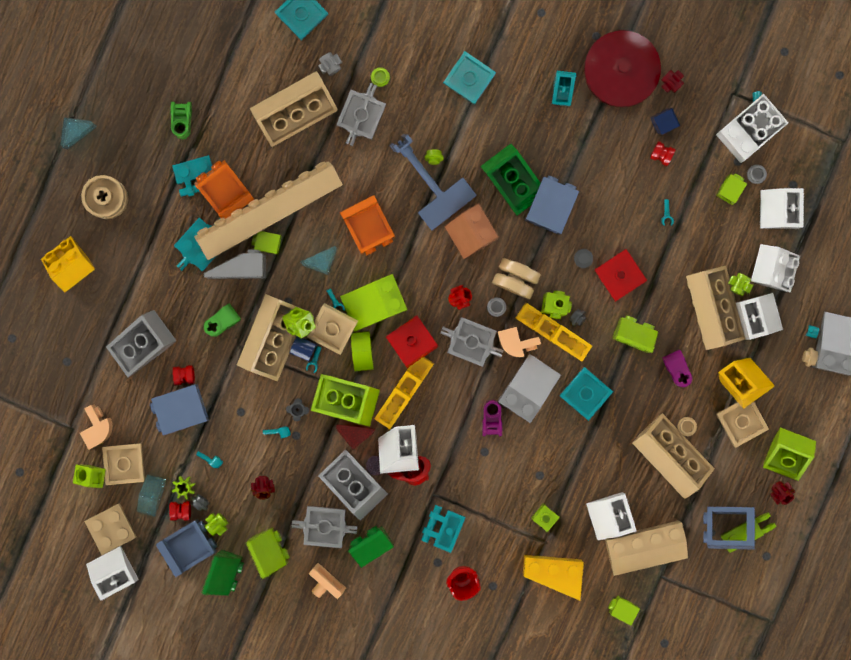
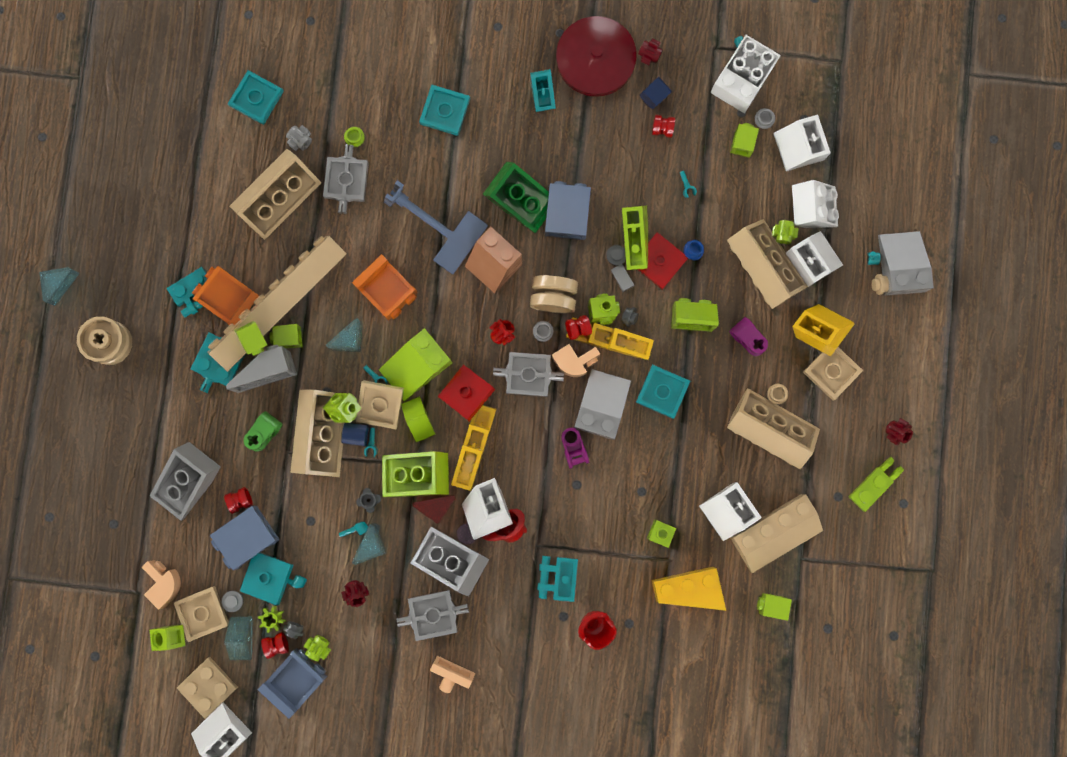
camera: 15 degrees left, 5 degrees down
yellow slope [41,236,95,292] -> none
bright green piece [171,102,192,139] -> none
green slope [202,549,244,596] -> none
lime slope [246,527,290,579] -> none
green slope [348,525,394,568] -> none
lime plate [424,149,444,165] -> none
sand blue window [703,507,755,549] -> none
lime slope [763,427,816,481] -> none
none -> light grey plate [221,591,243,612]
none -> lime brick [234,321,267,356]
none -> teal plate [240,552,294,605]
none -> clear light blue slope [352,524,386,565]
none -> red wheel [565,315,592,340]
none -> light grey piece [611,264,634,292]
none -> lime slope [622,205,648,270]
none -> blue plate [683,240,704,260]

